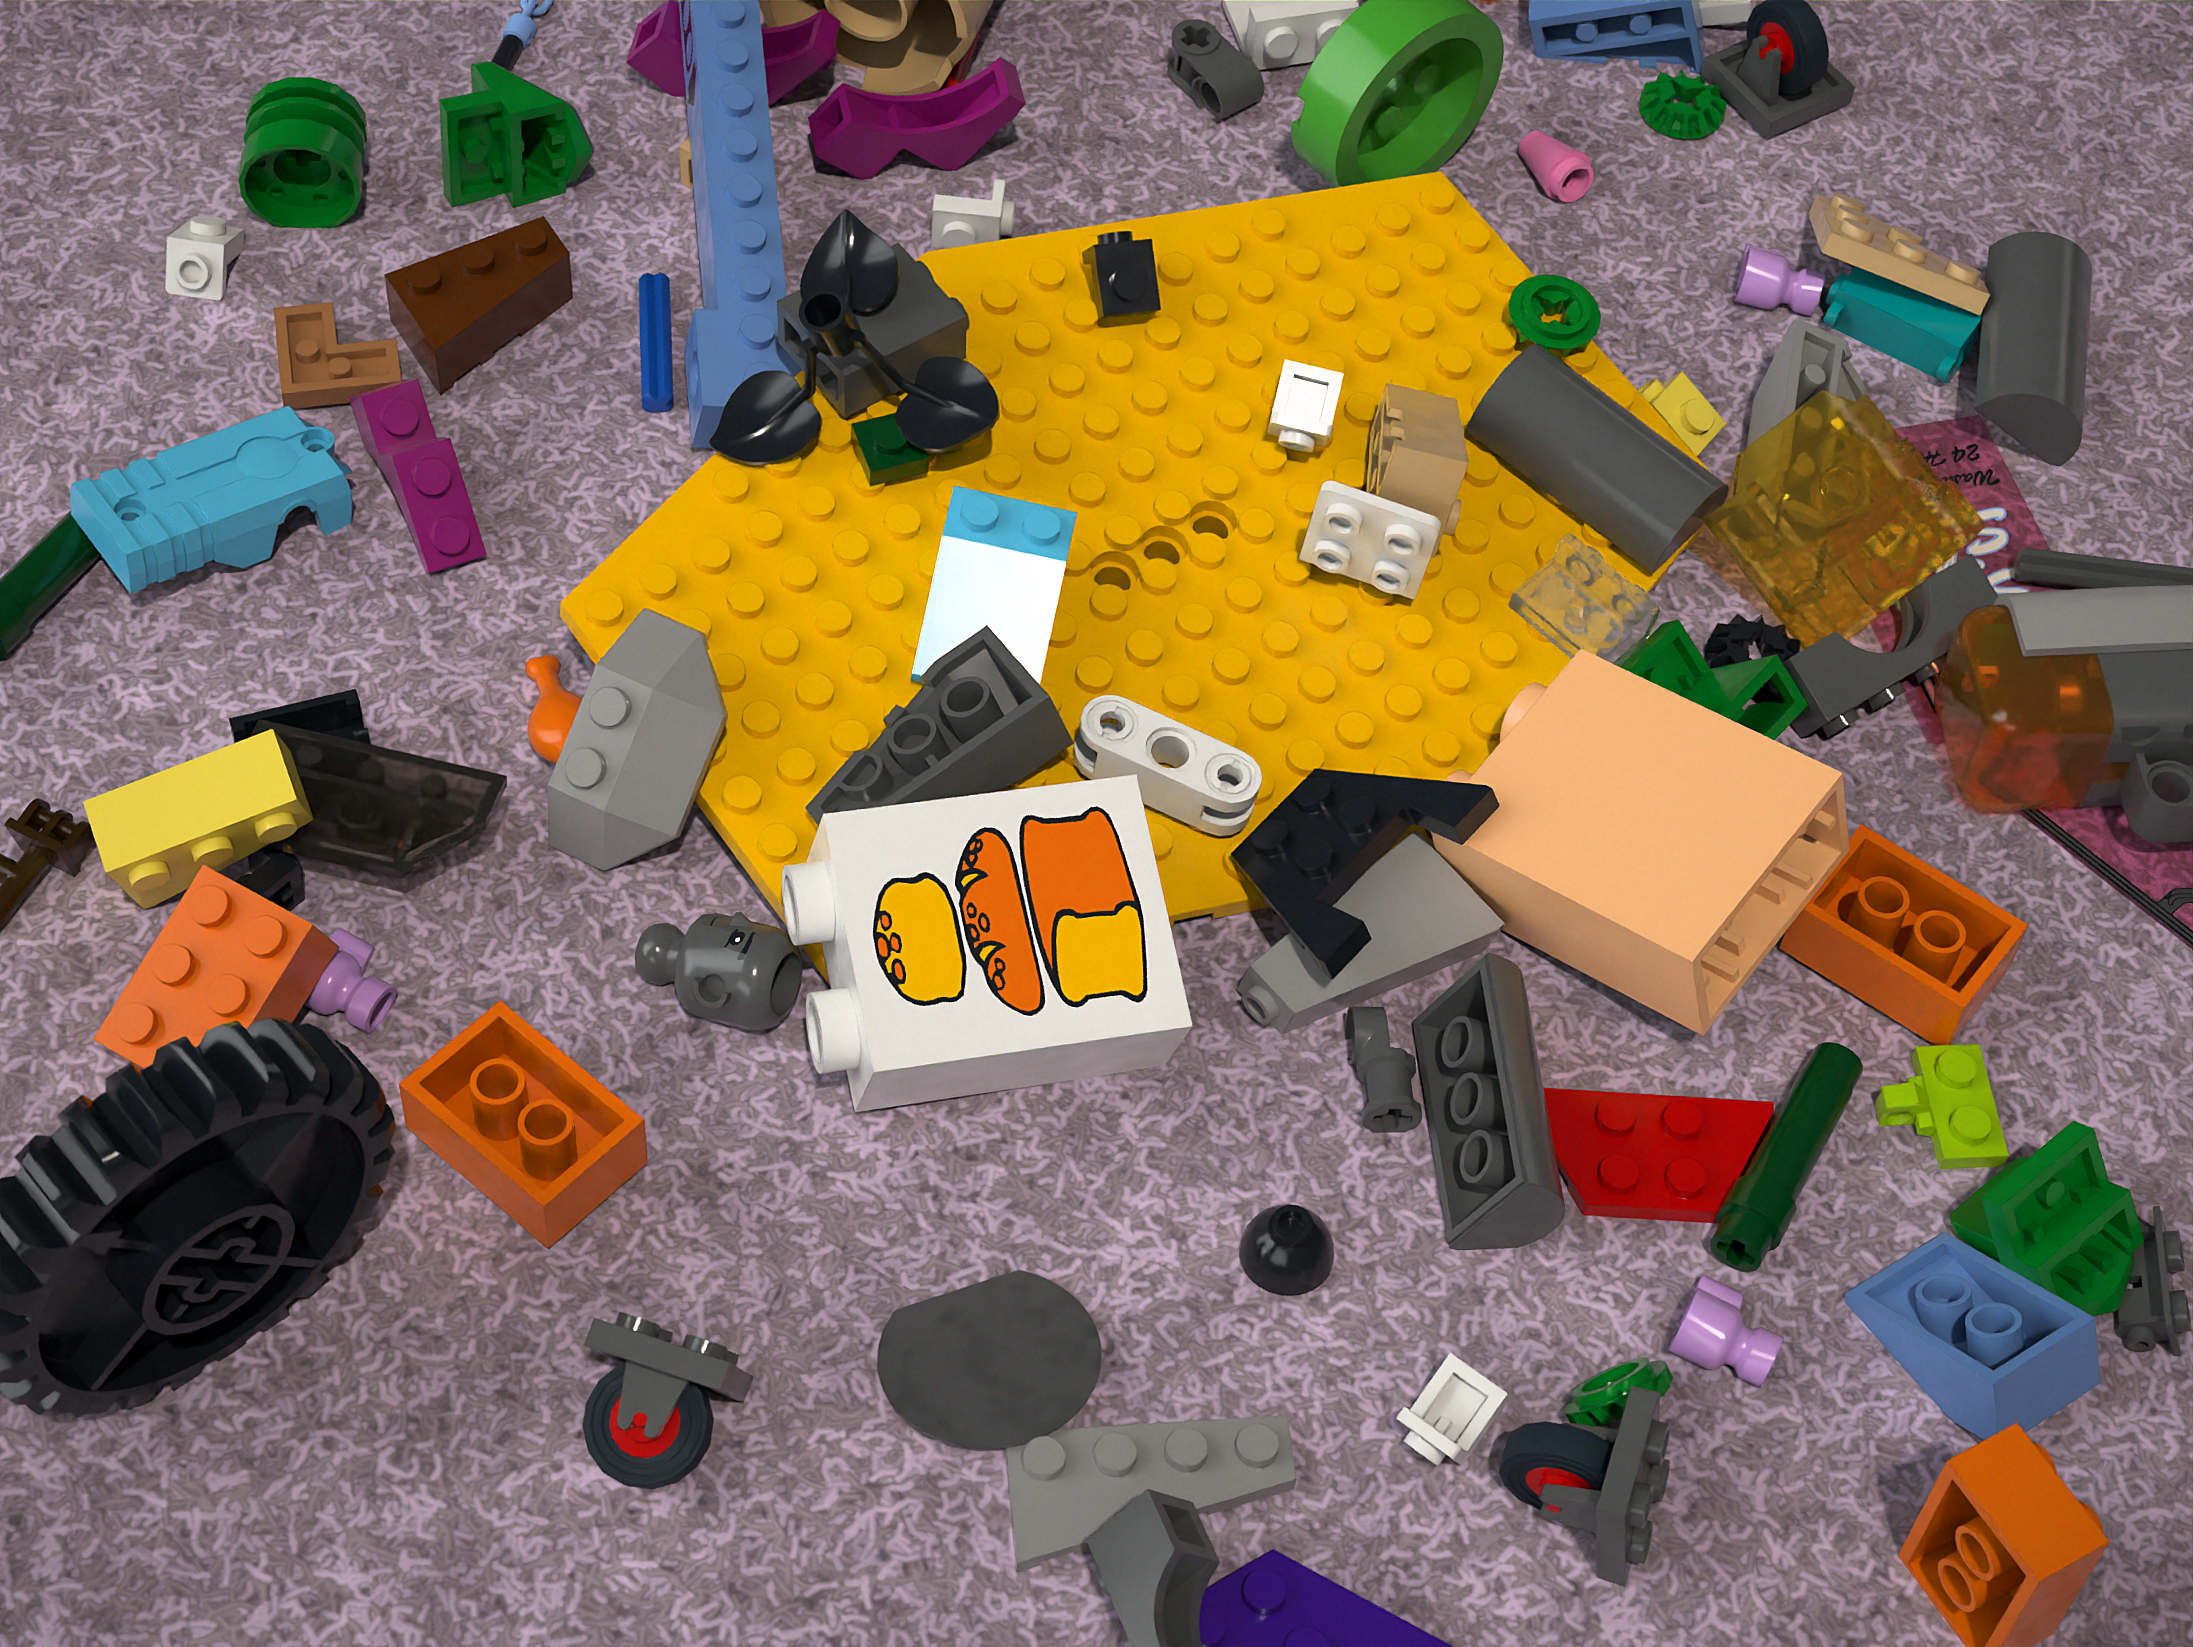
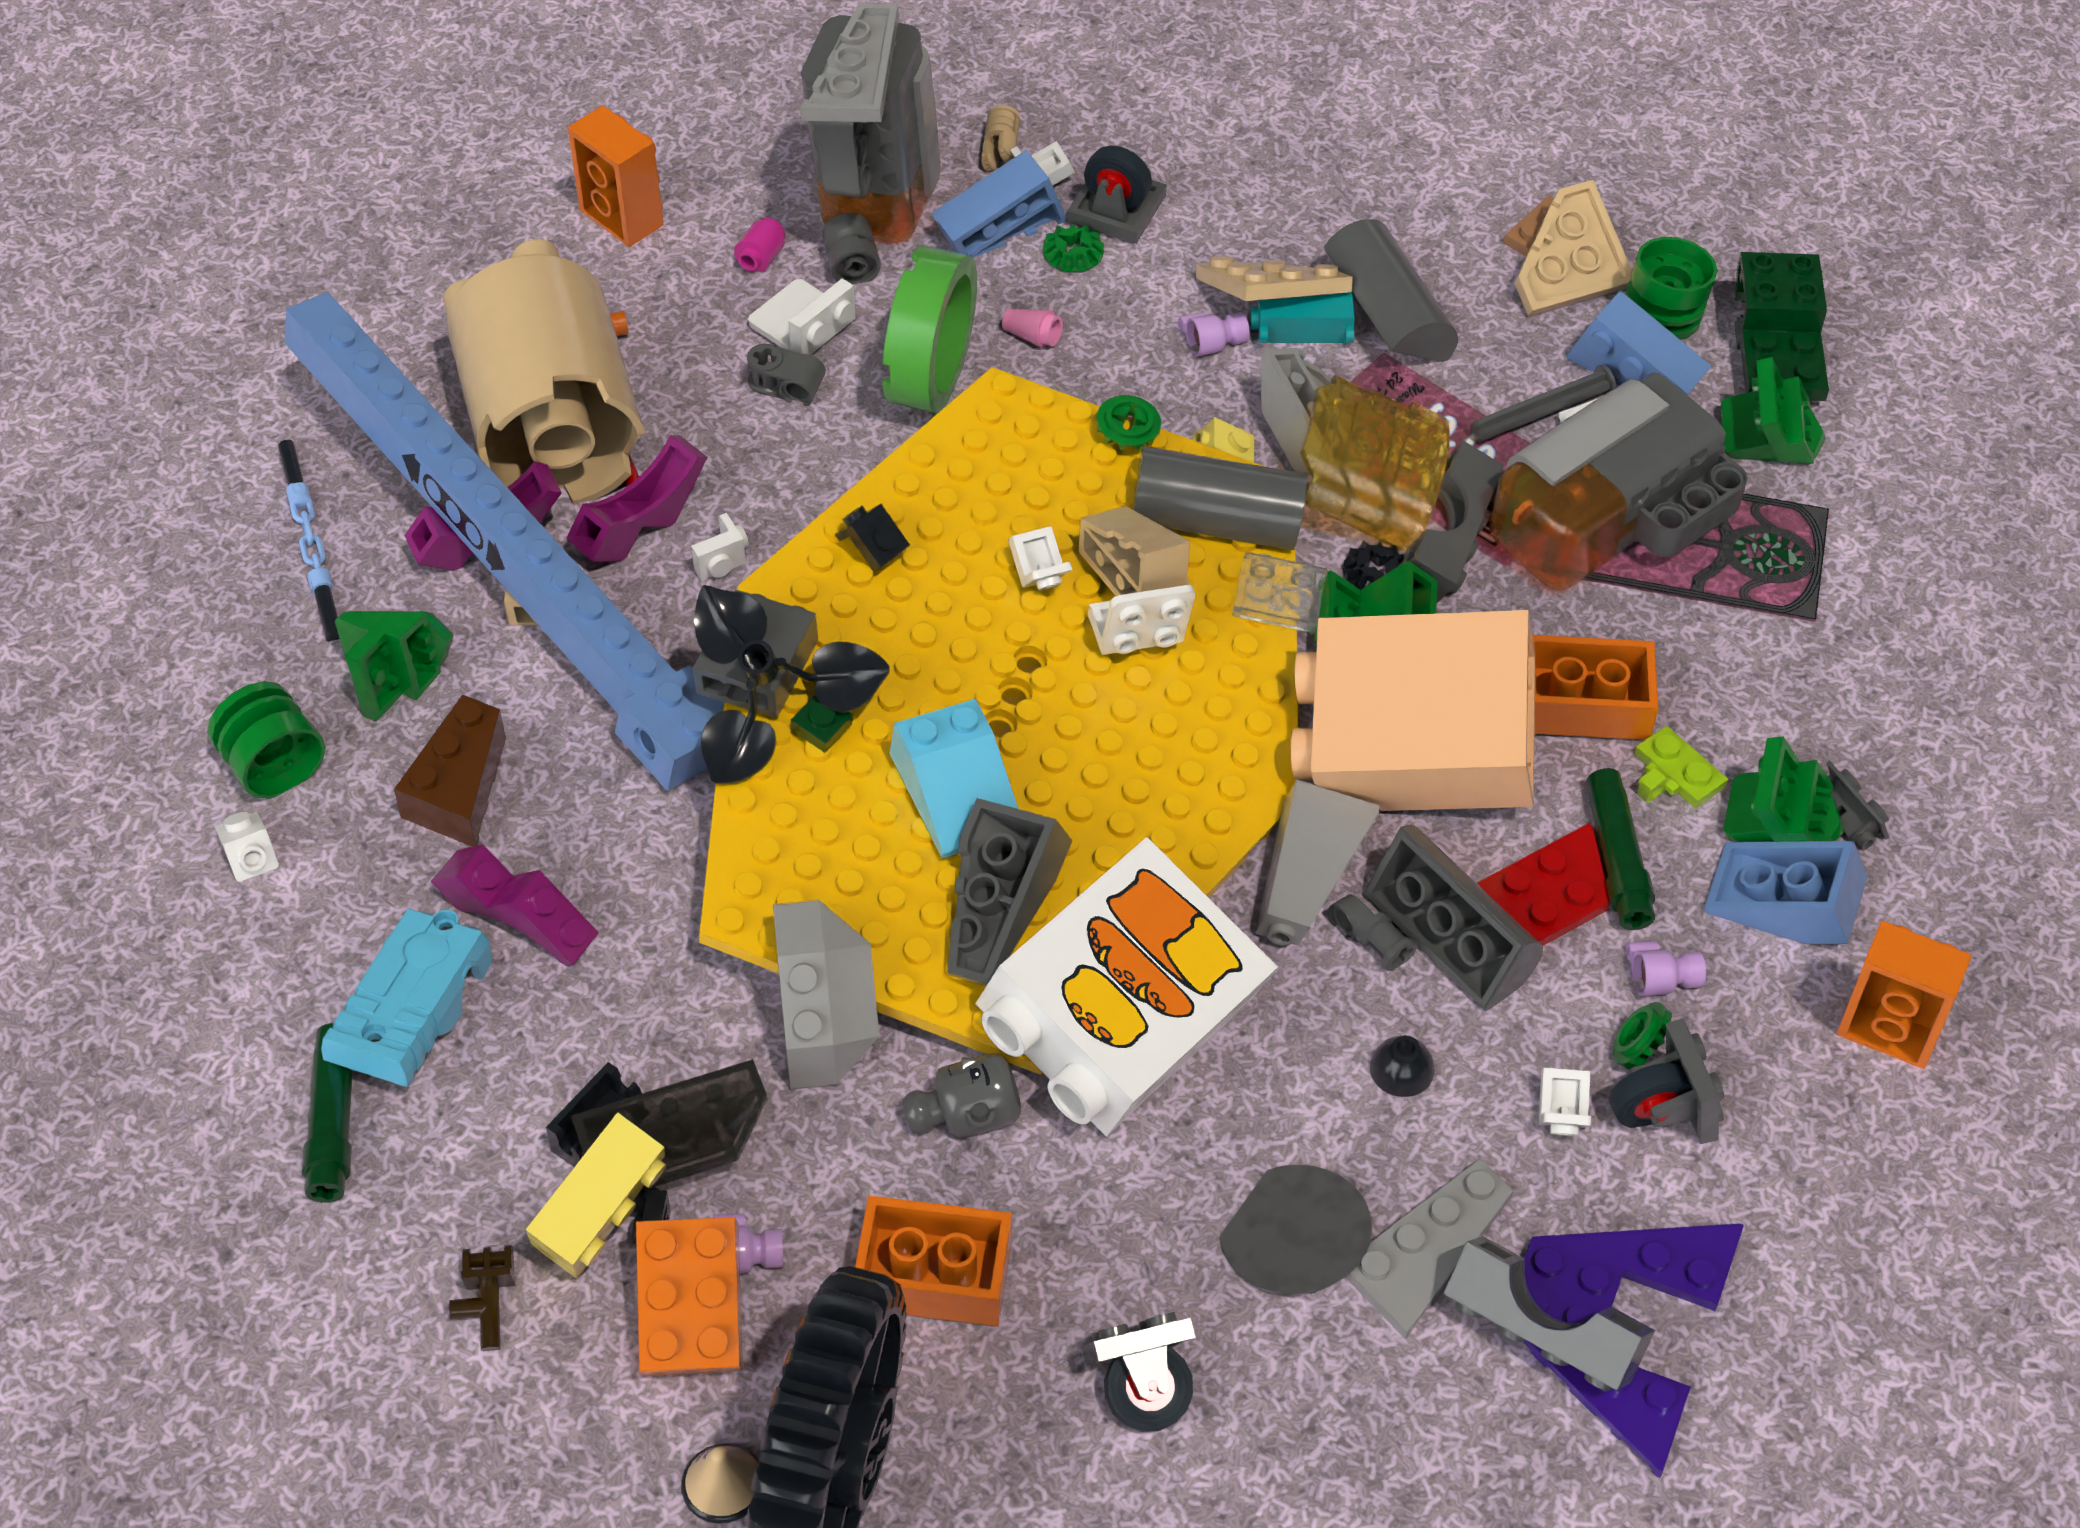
camera: 30 degrees left, 0 degrees up
medium nougat plate [273,302,402,409] -> none
orange piece [525,654,582,763] -> none
blue axle [639,272,674,413] -> none
white piece [1073,695,1262,836] -> none
black wing [1231,769,1500,979] -> none

